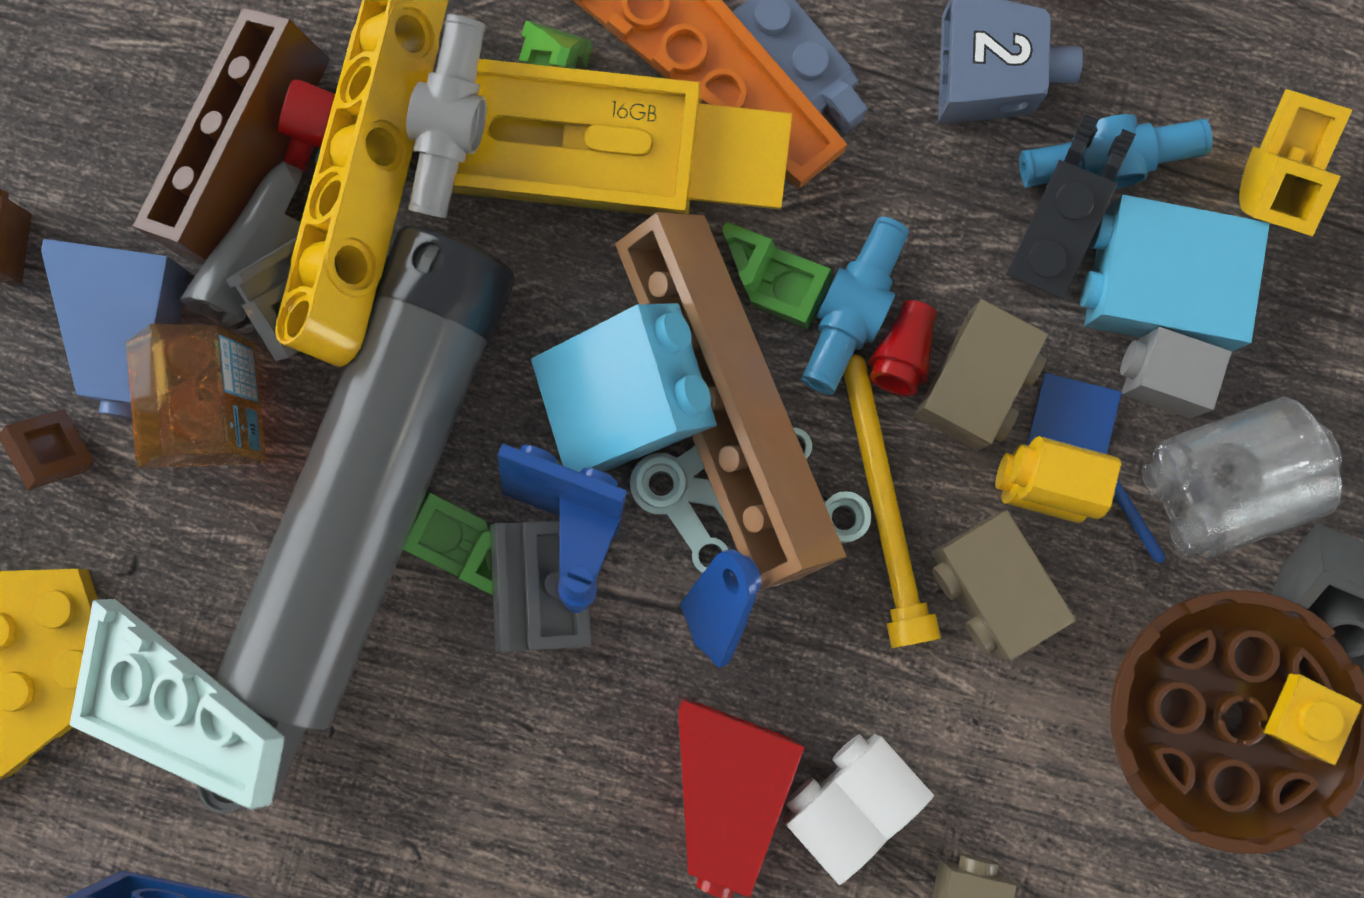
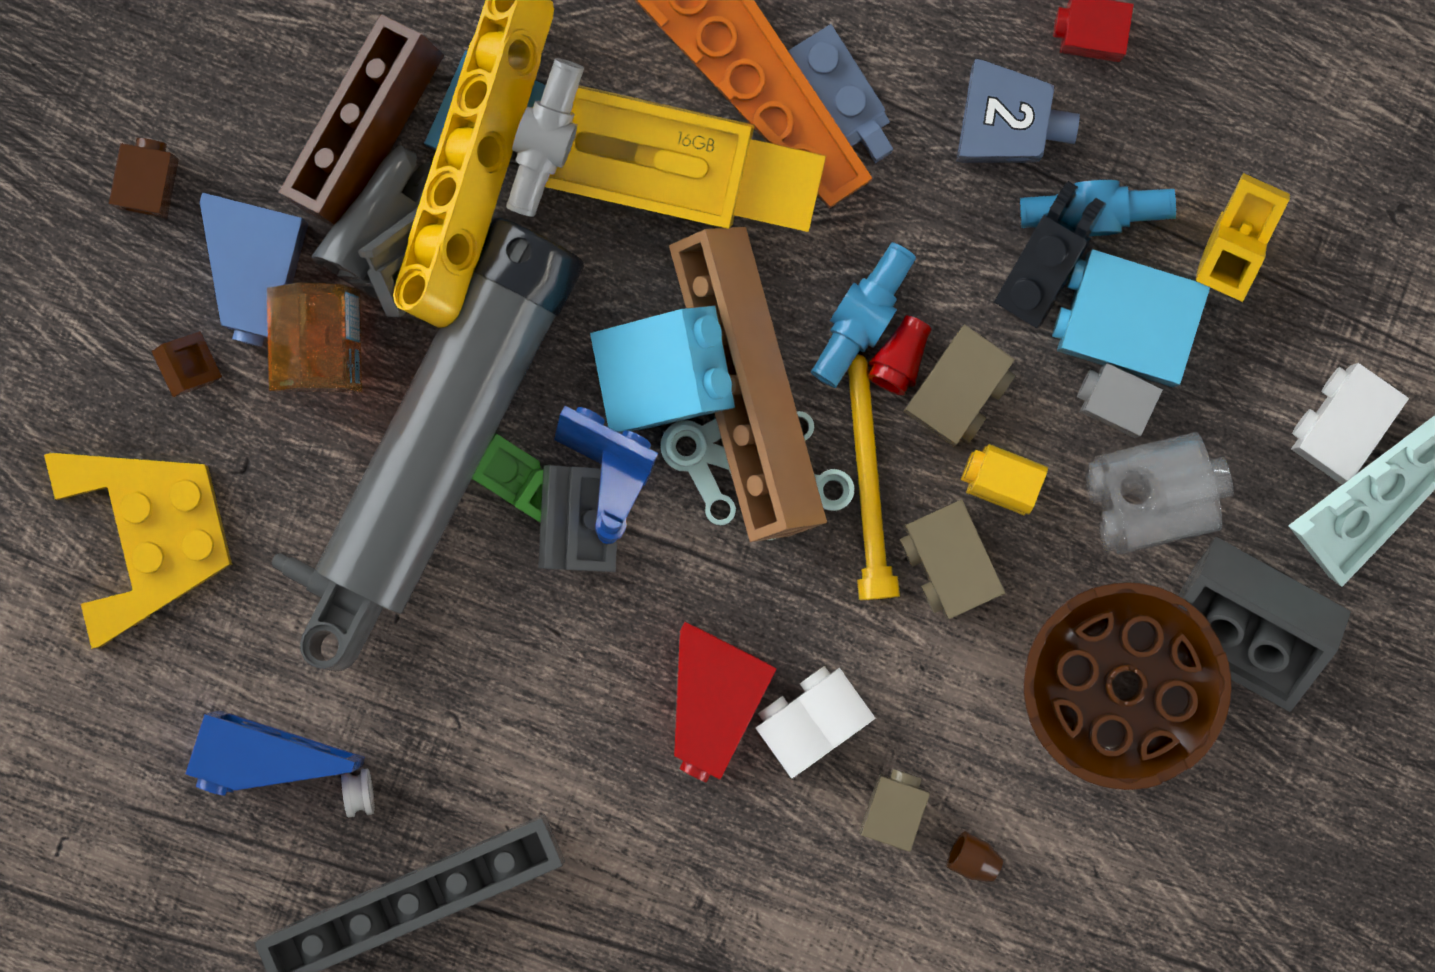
camera: 10 degrees right, 5 degrees up
light aqua wing [70,599,285,809] -> none
red piece [278,79,335,172] -> none
bright green slope [518,20,594,69] -> none
blue piece [680,549,761,668] -> none
bright green slope [722,222,833,330] -> none
blue piece [1026,373,1166,563] -> none
yellow plate [1264,674,1362,765] -> none

